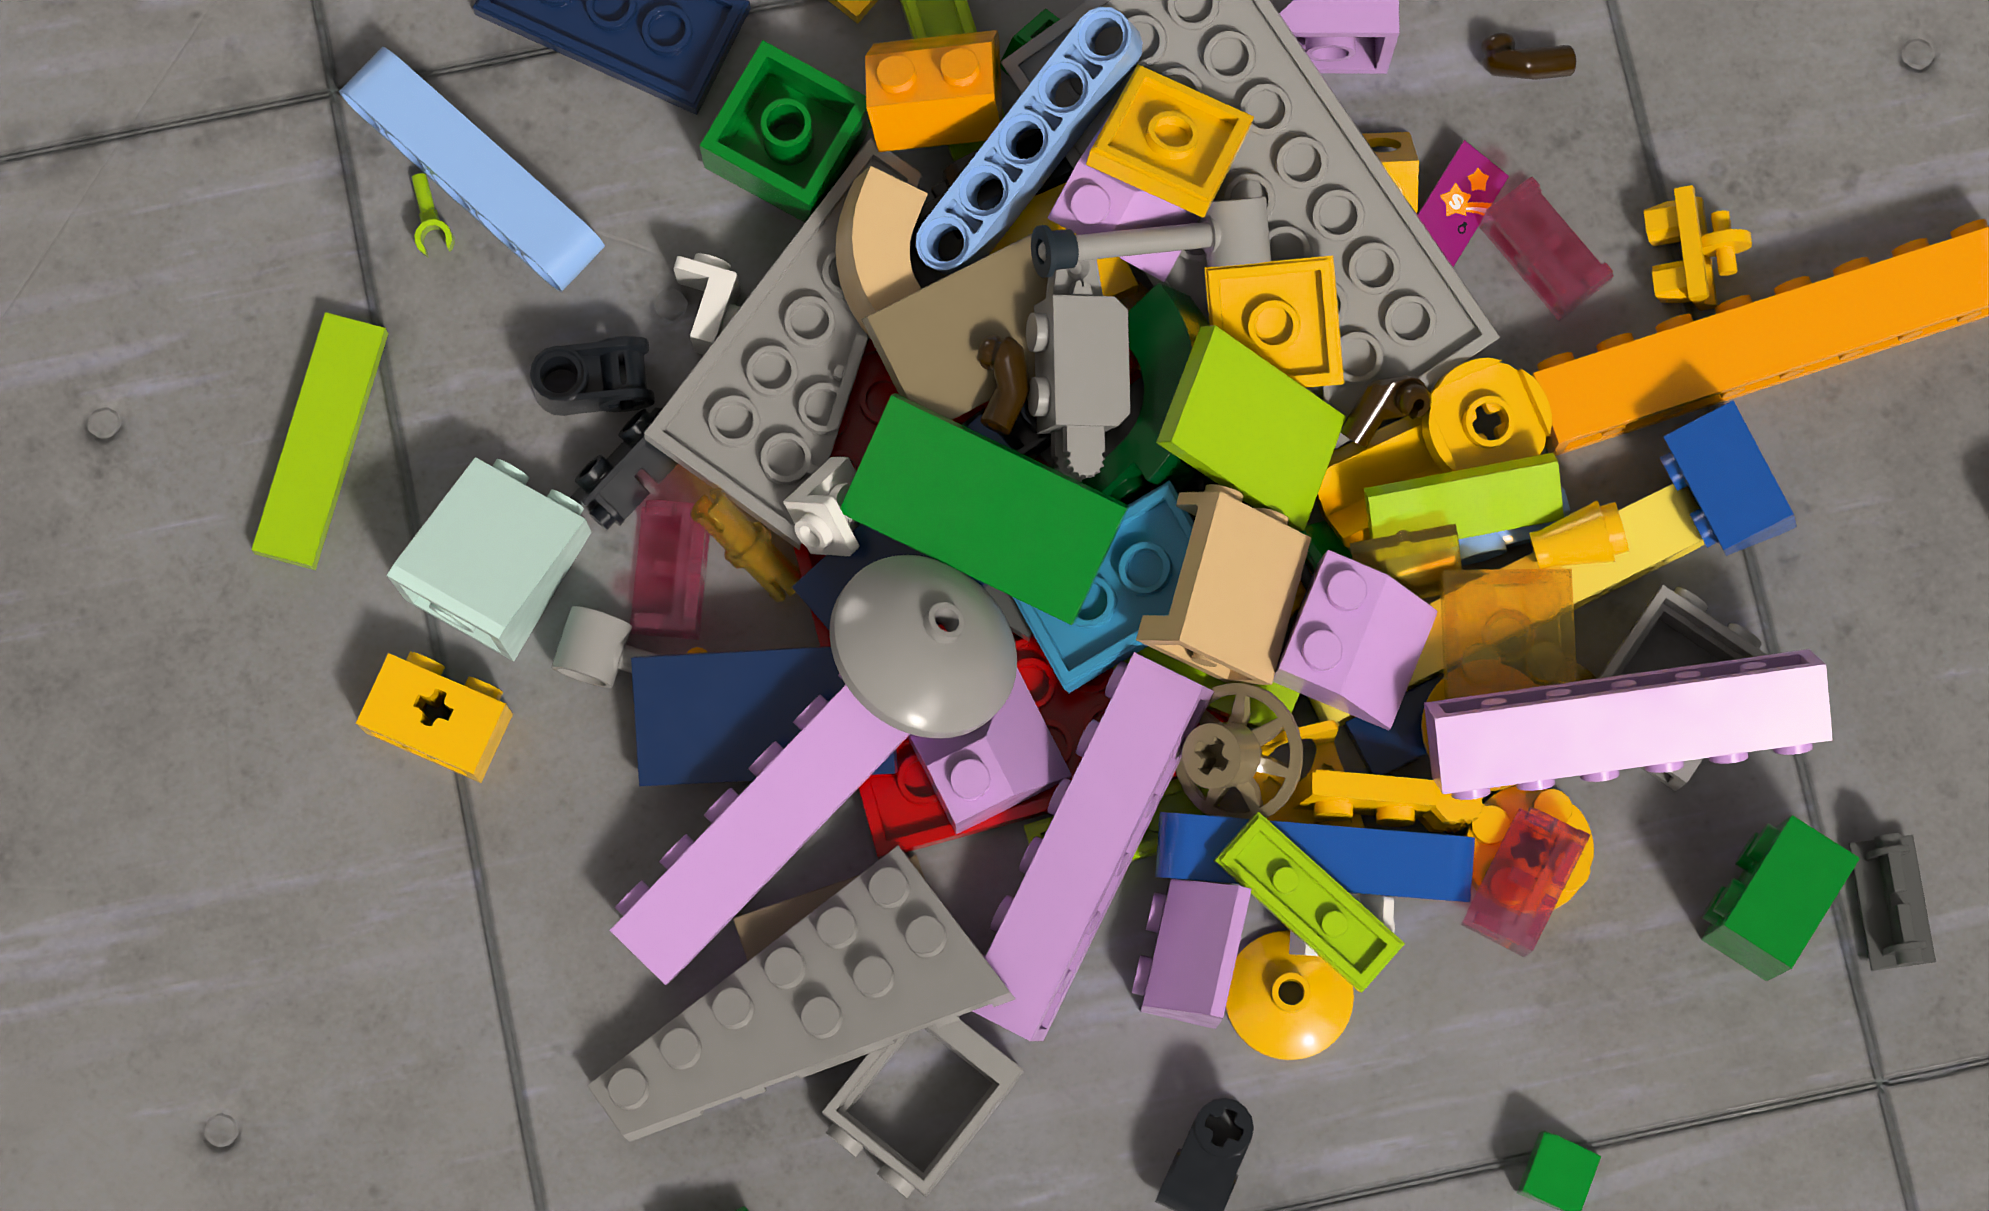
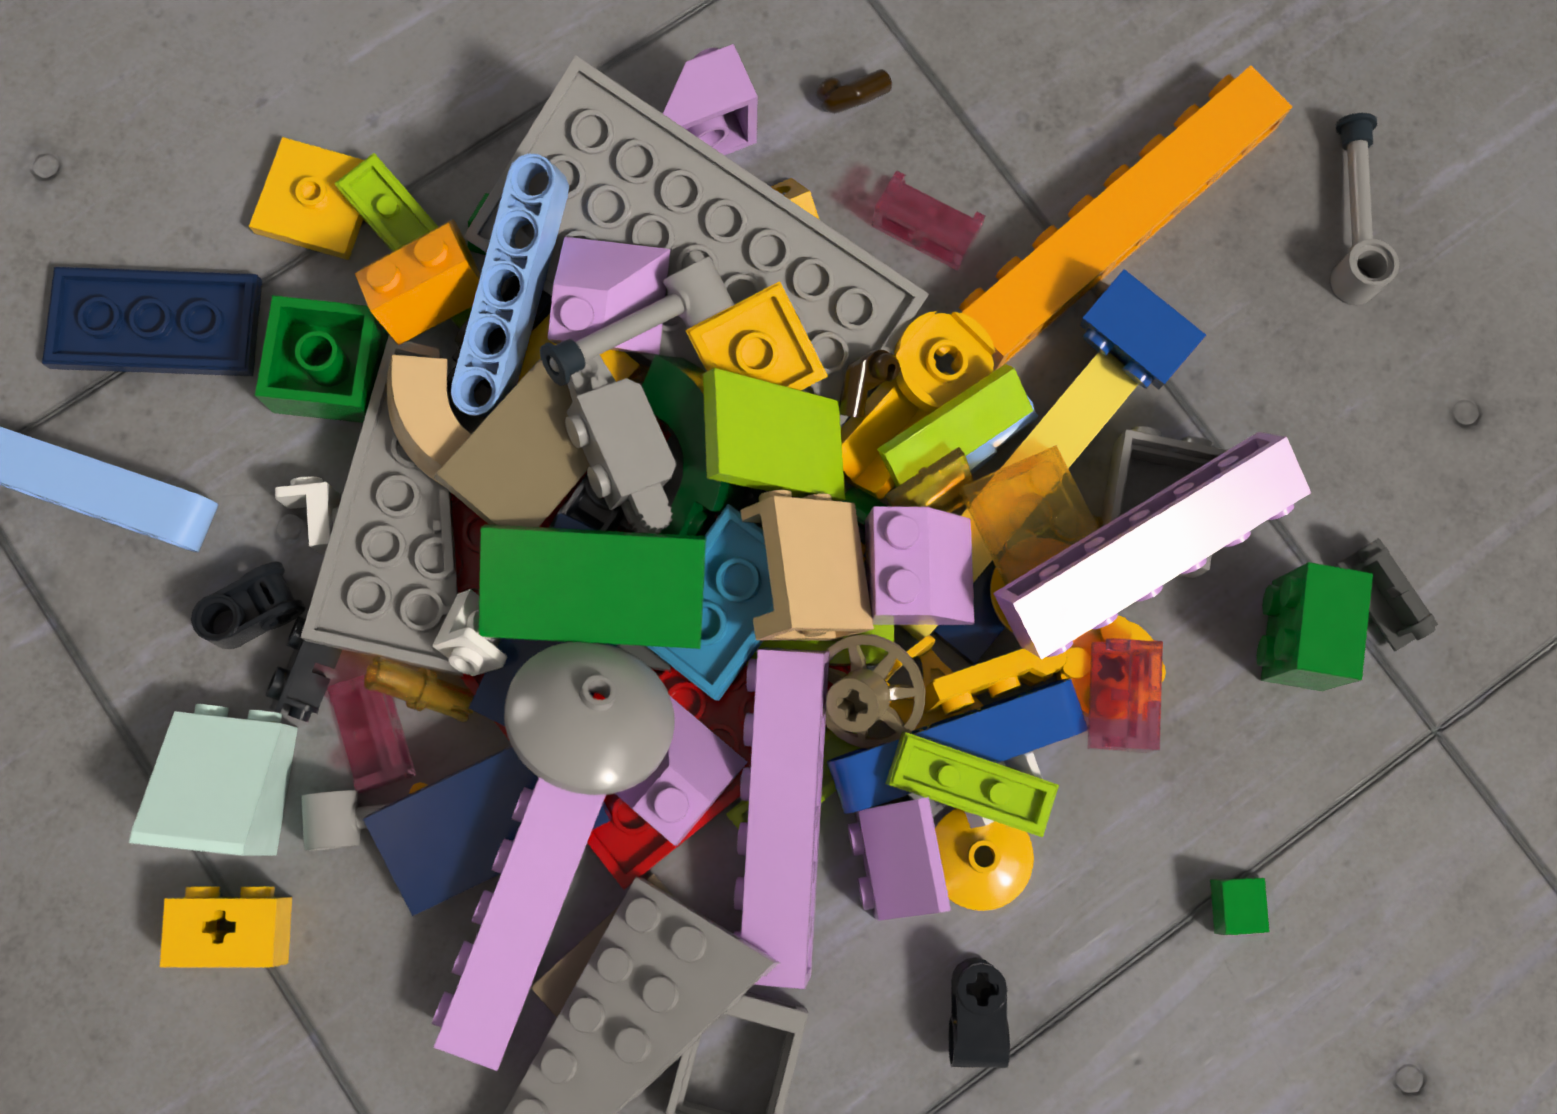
camera: 30 degrees left, 0 degrees up
lime tile [251,312,389,571] -> none
lime hand [411,173,455,258] -> none
dark brown arm [977,334,1030,435] -> none
yellow plate [1086,64,1254,218] -> none
magenta sticker [1418,140,1509,267] -> none
yellow cone [1529,500,1629,570] -> none
yellow hips [1644,185,1752,311] -> none

